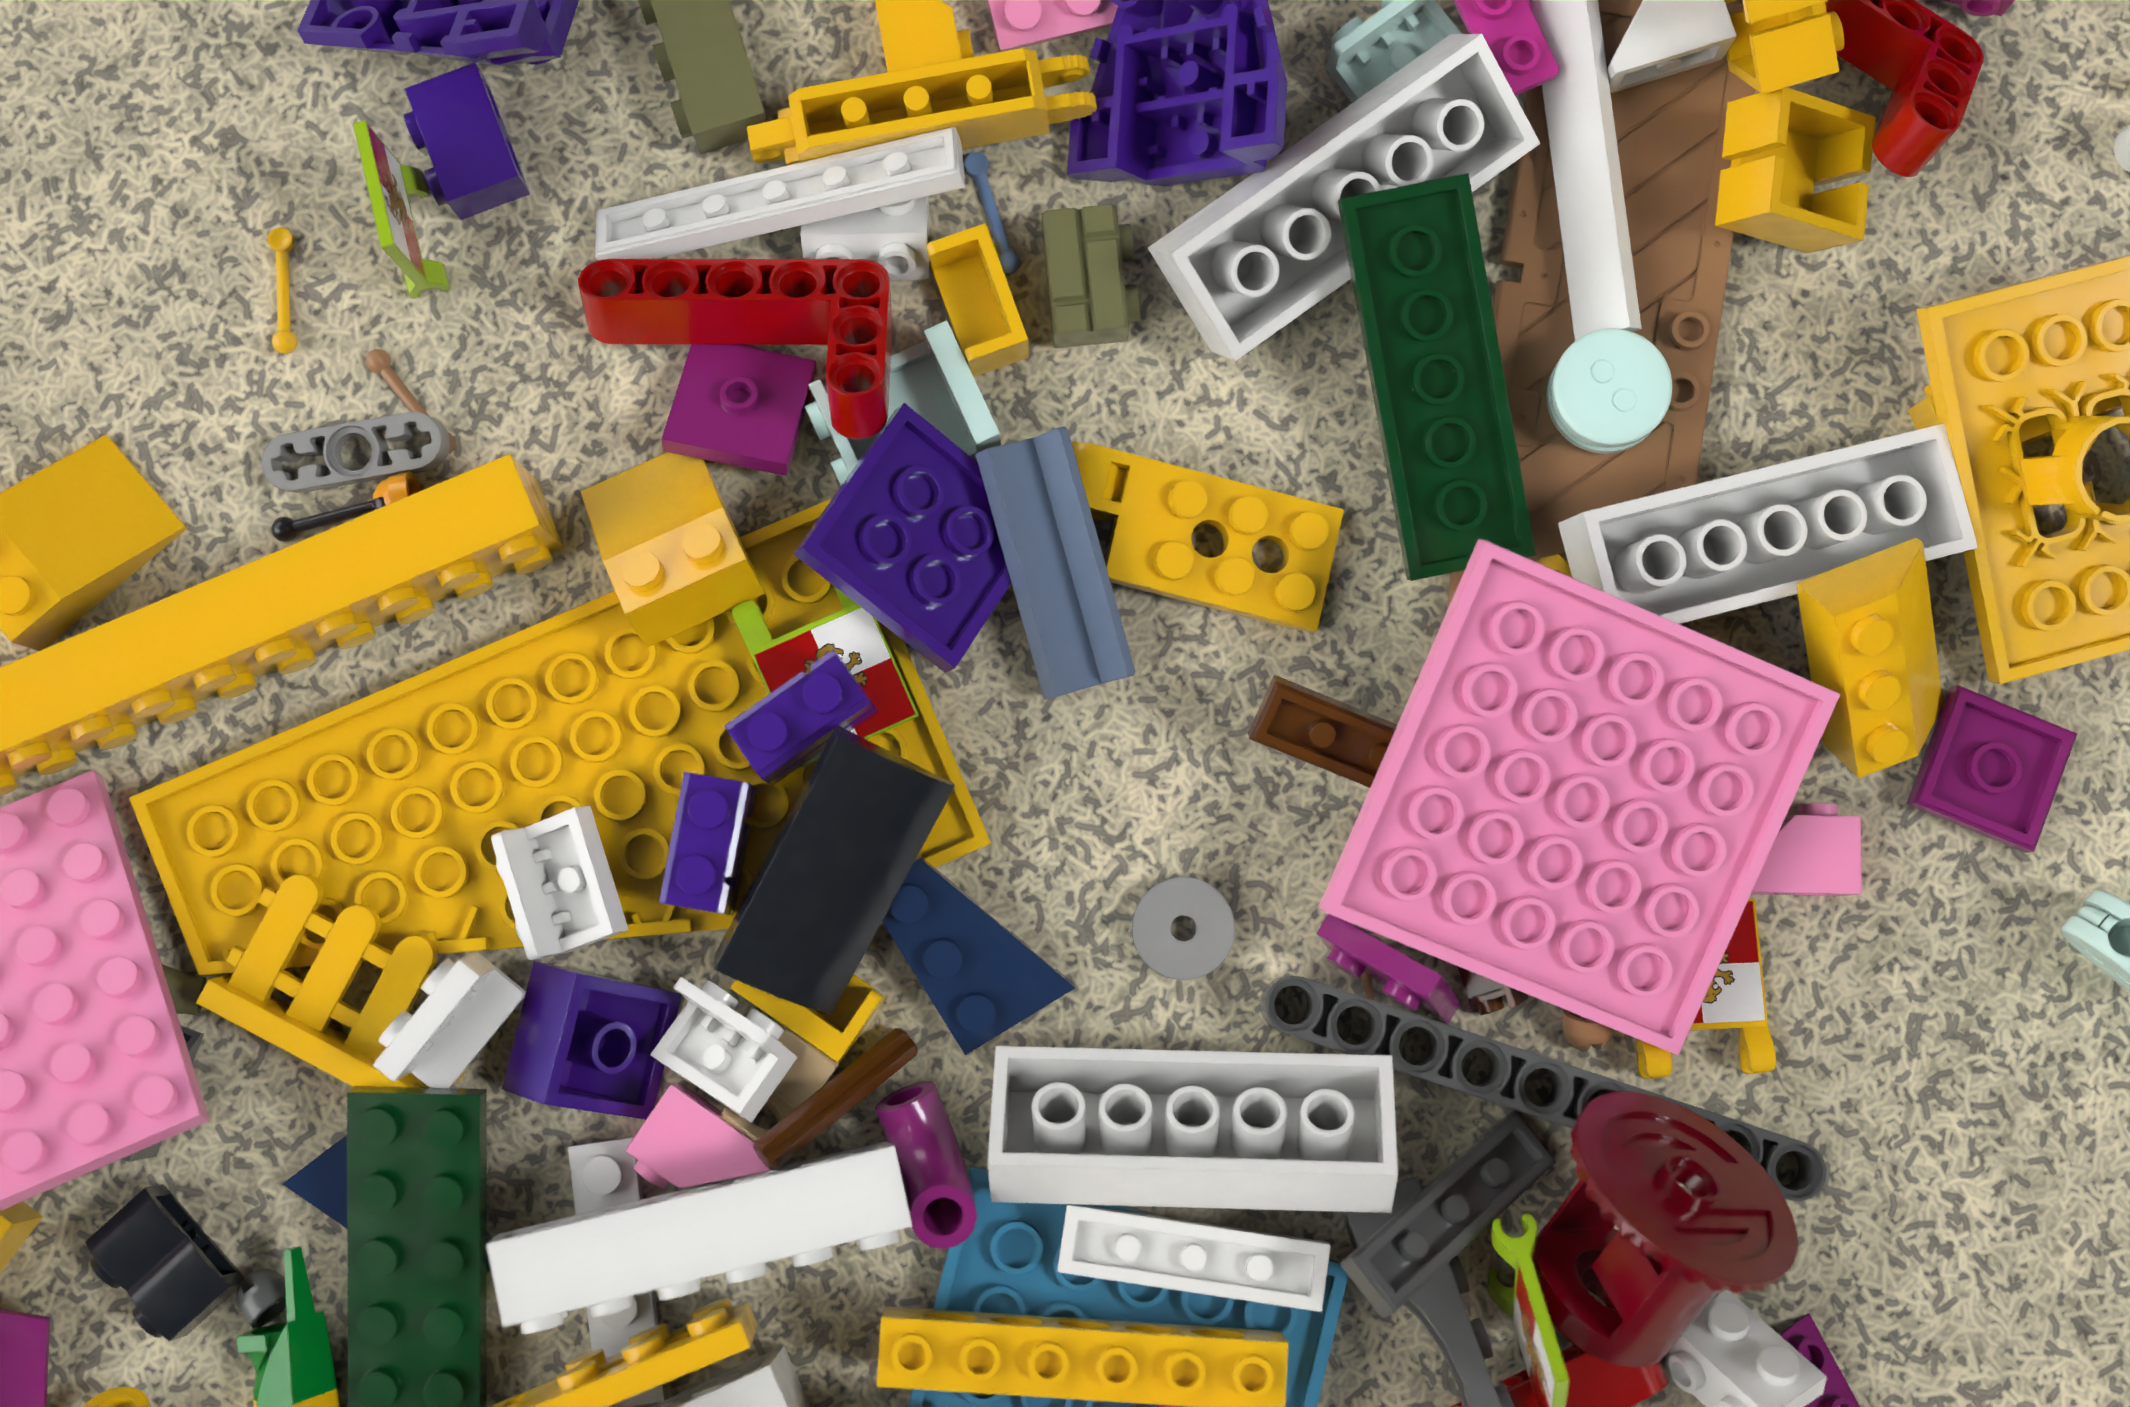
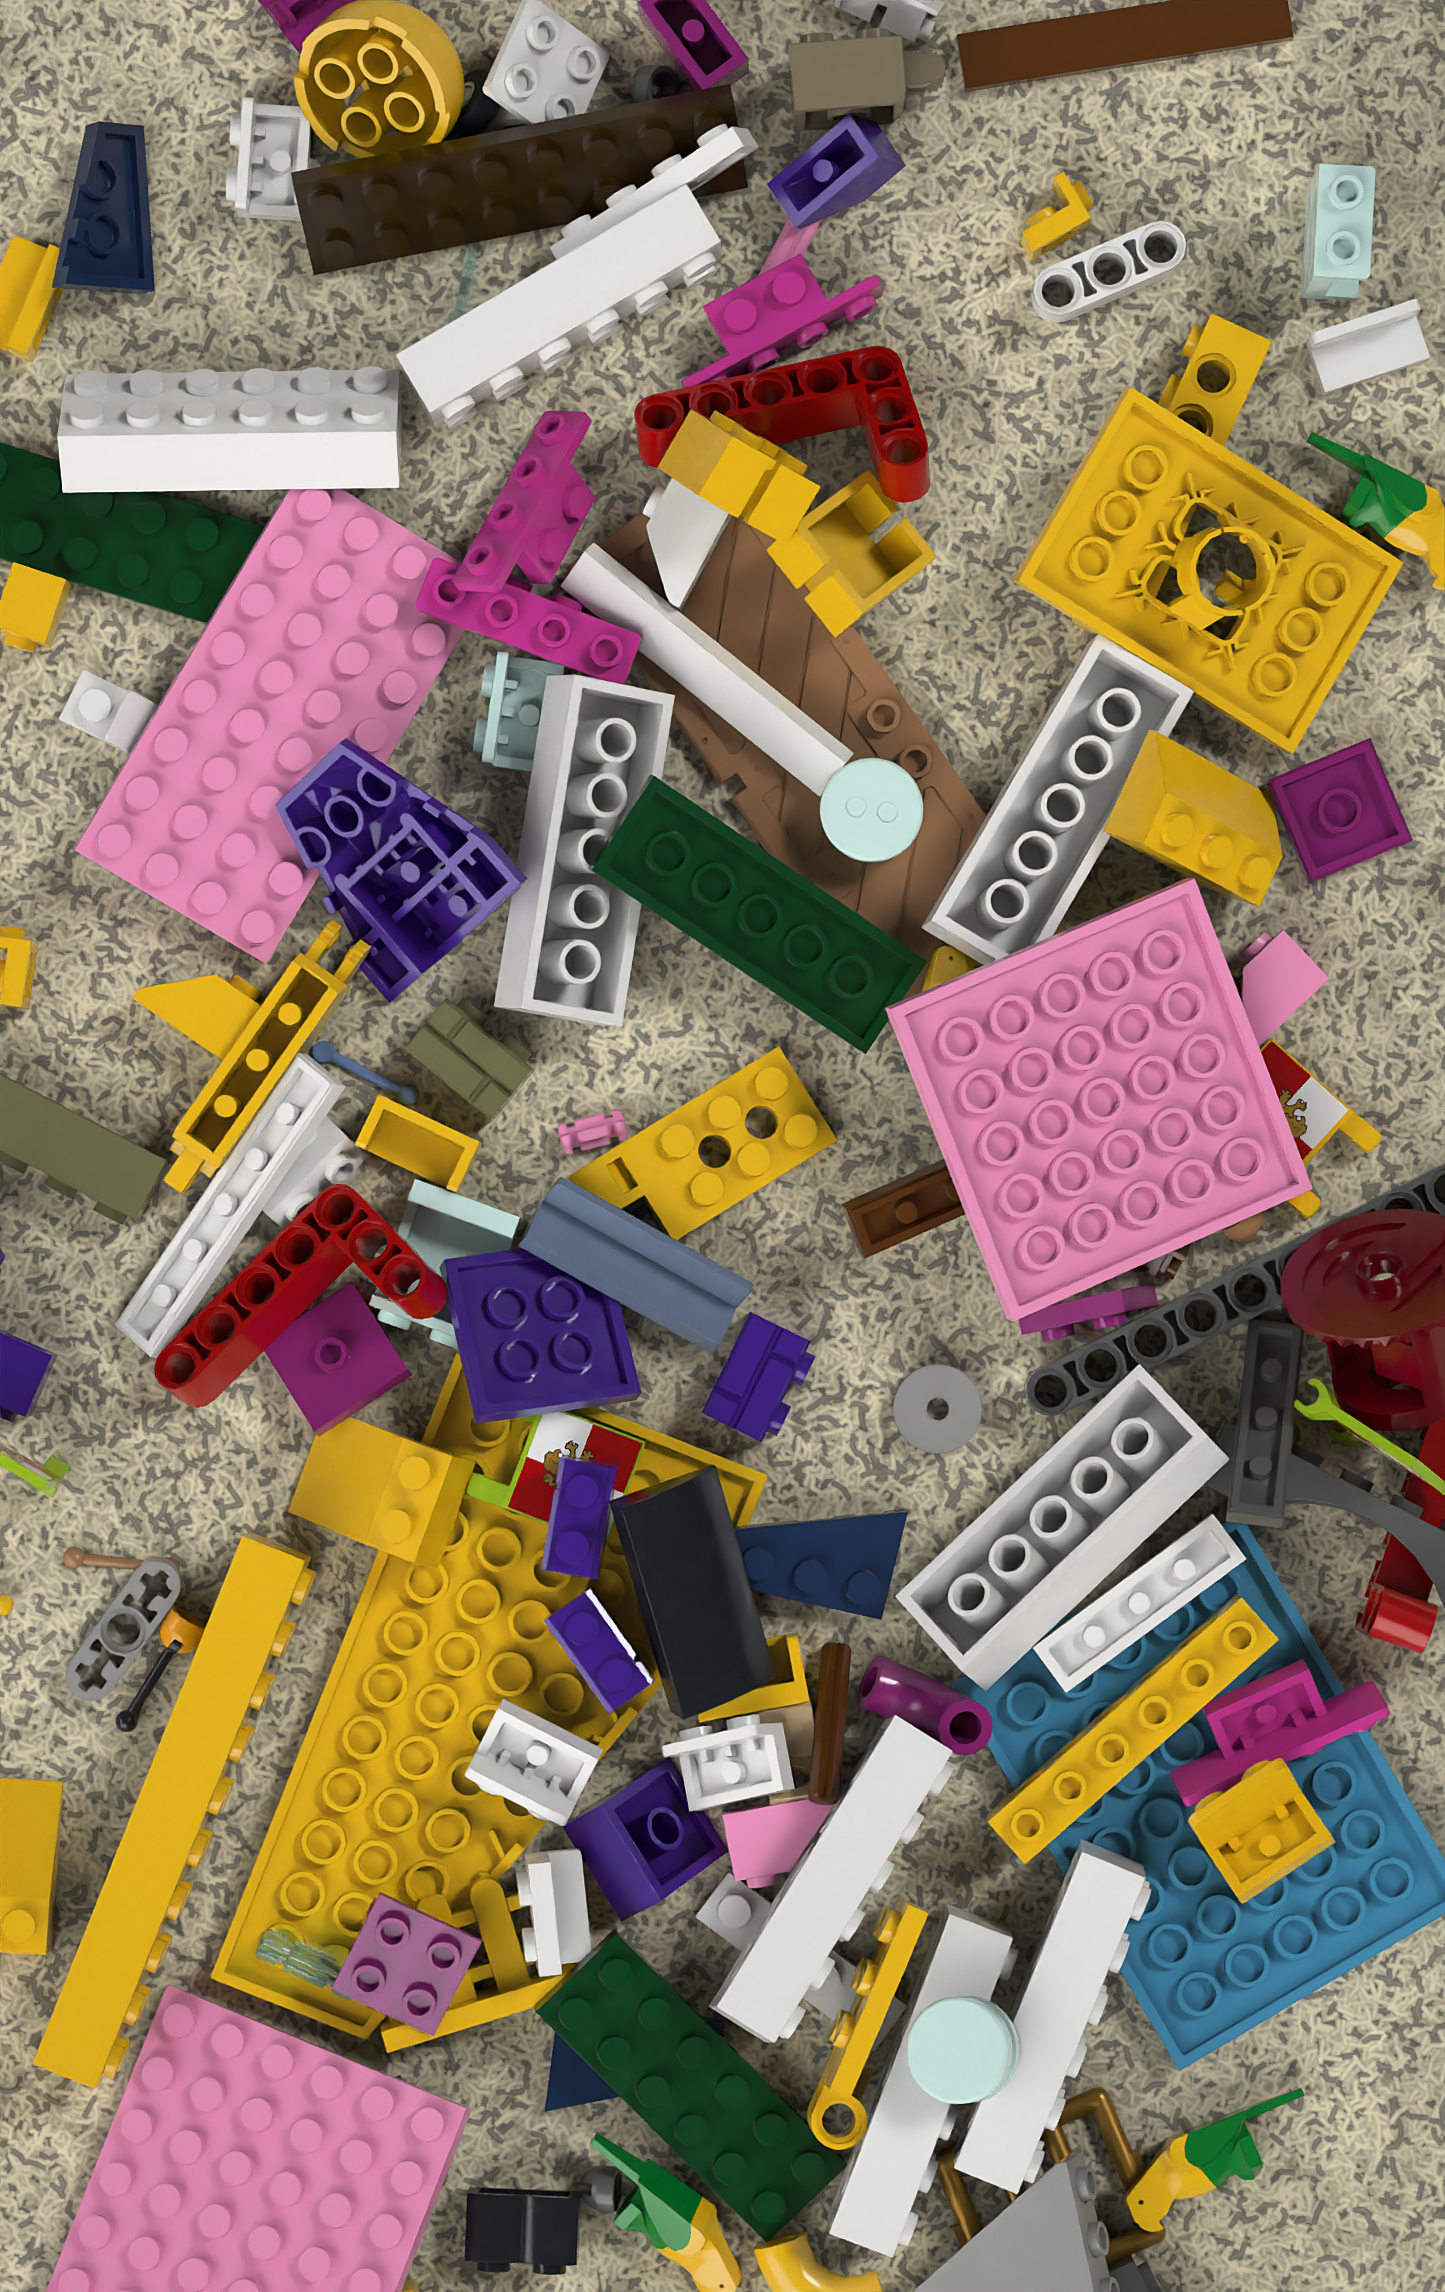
camera: 40 degrees left, 5 degrees up
none -> clear light blue axle [256,1929,352,2000]
none -> magenta hinge [331,1892,482,2036]
none -> bright pink piece [558,1109,627,1154]
none -> dark purple brick [701,1312,816,1442]

